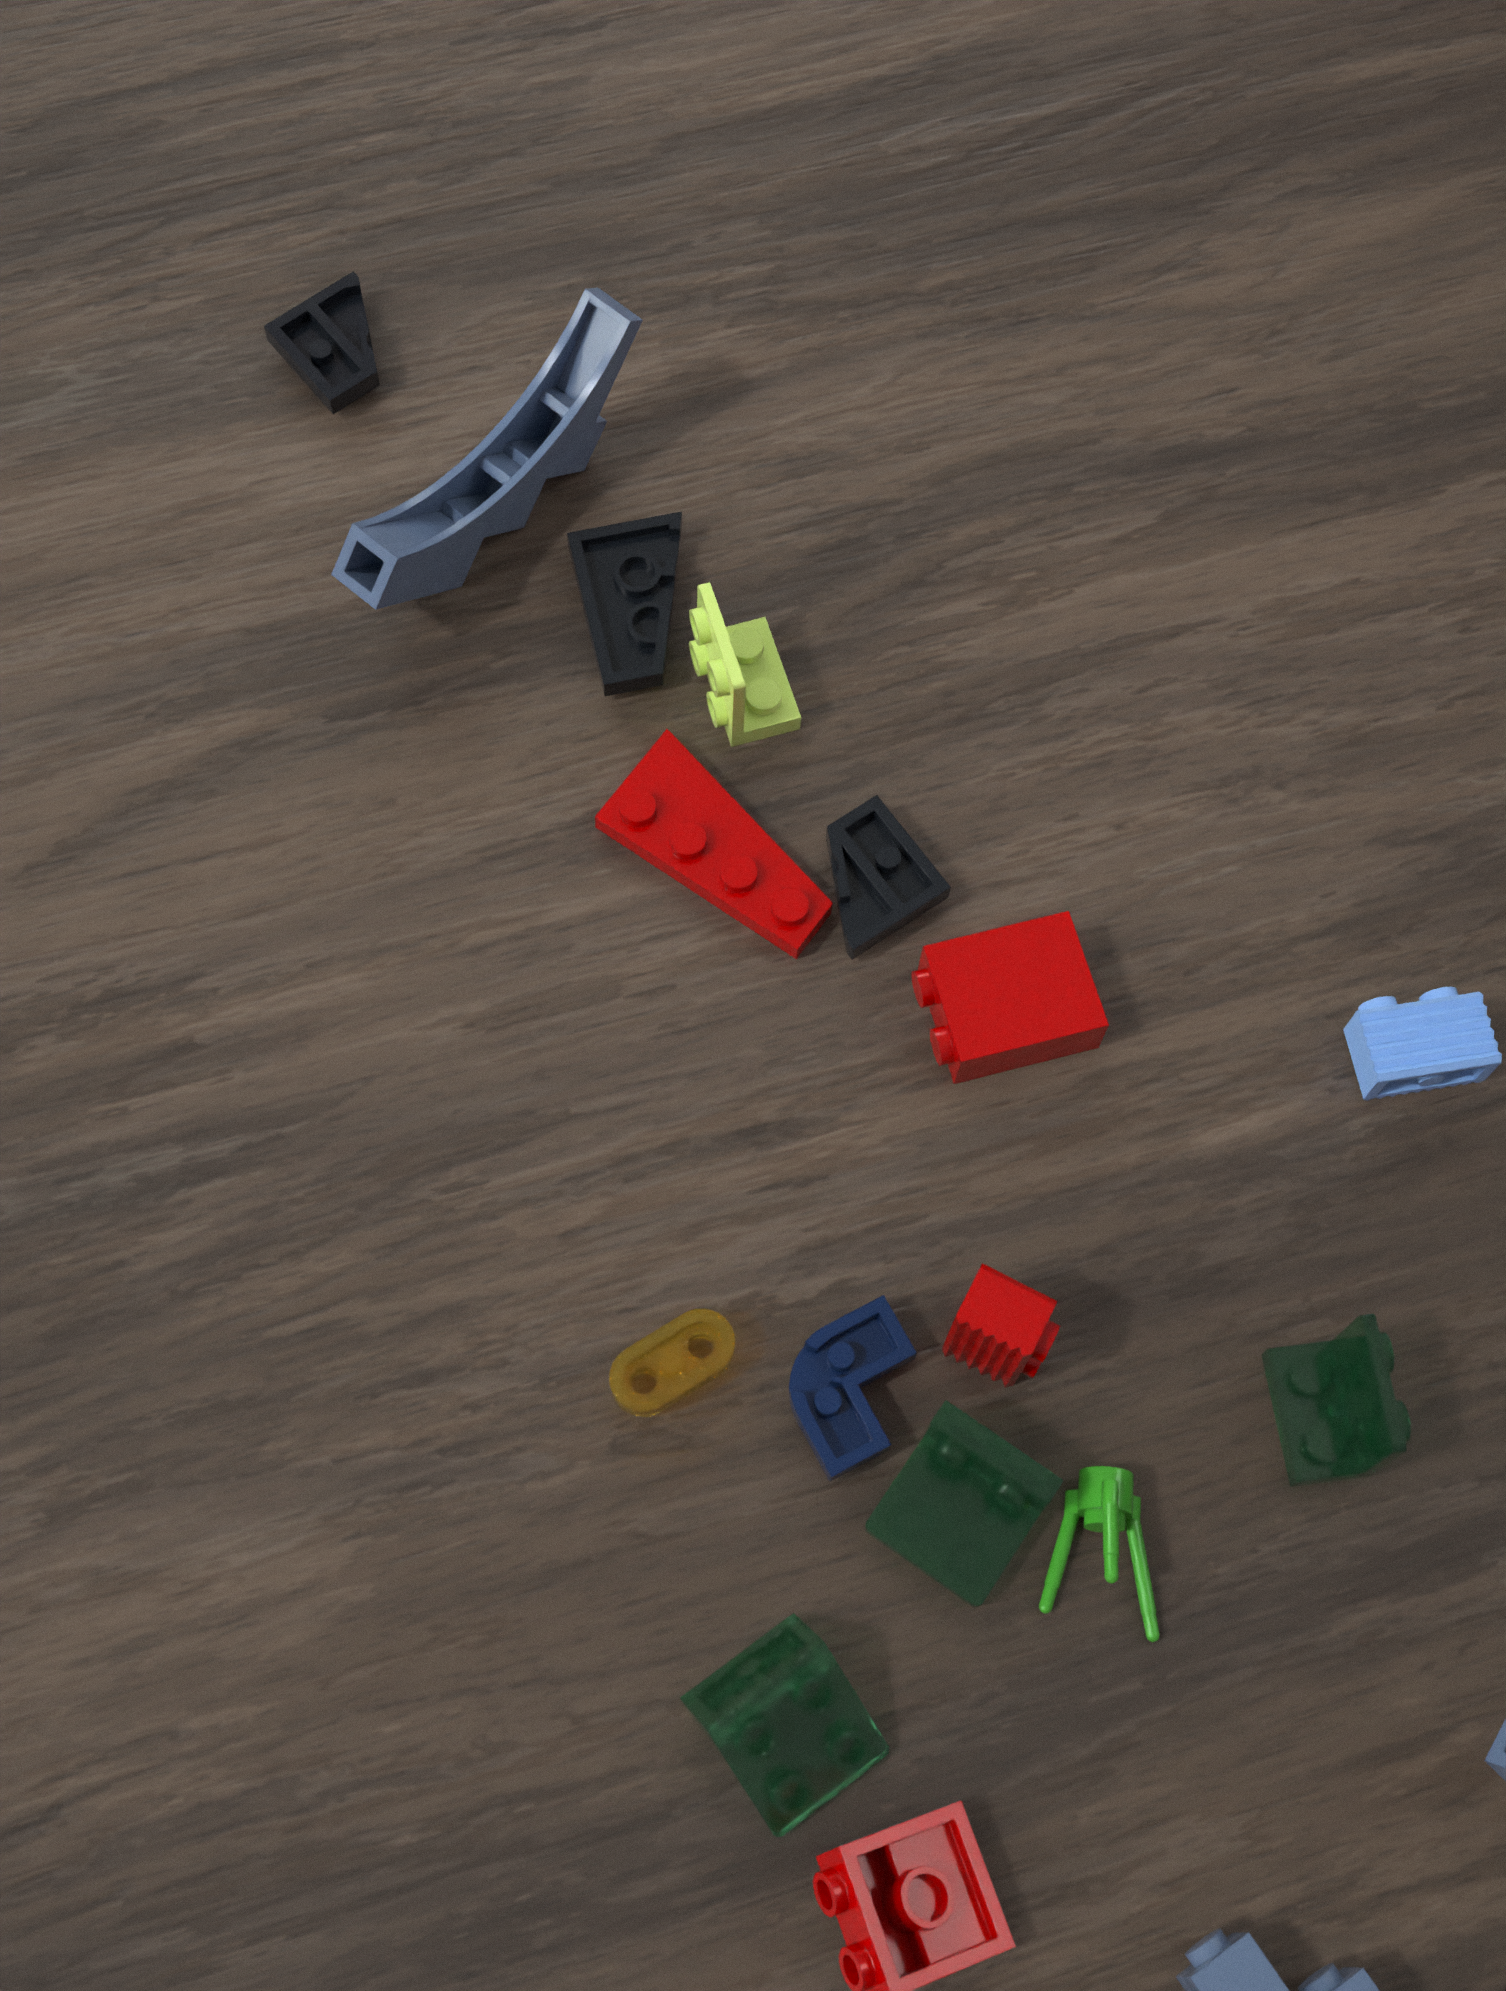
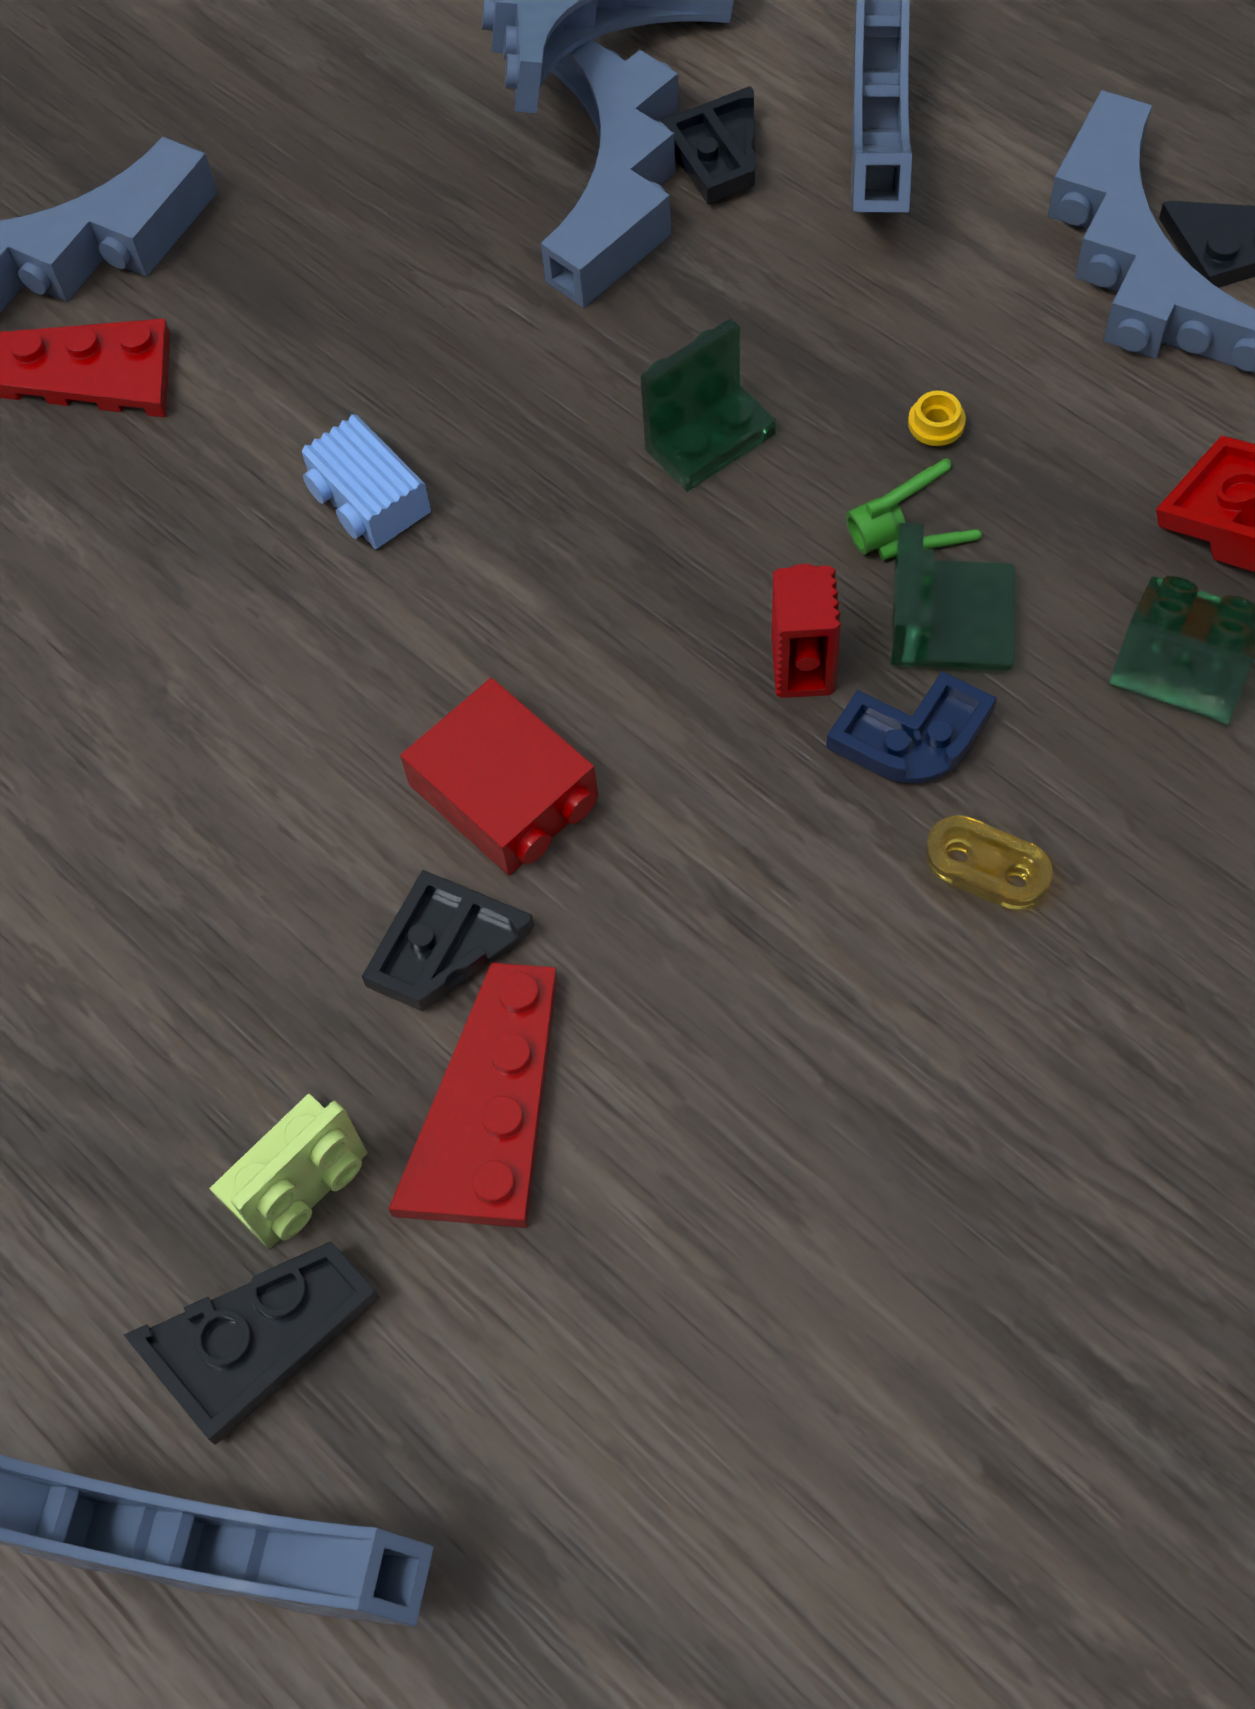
camera: 110 degrees left, 5 degrees down
none -> yellow plate [908,390,966,446]

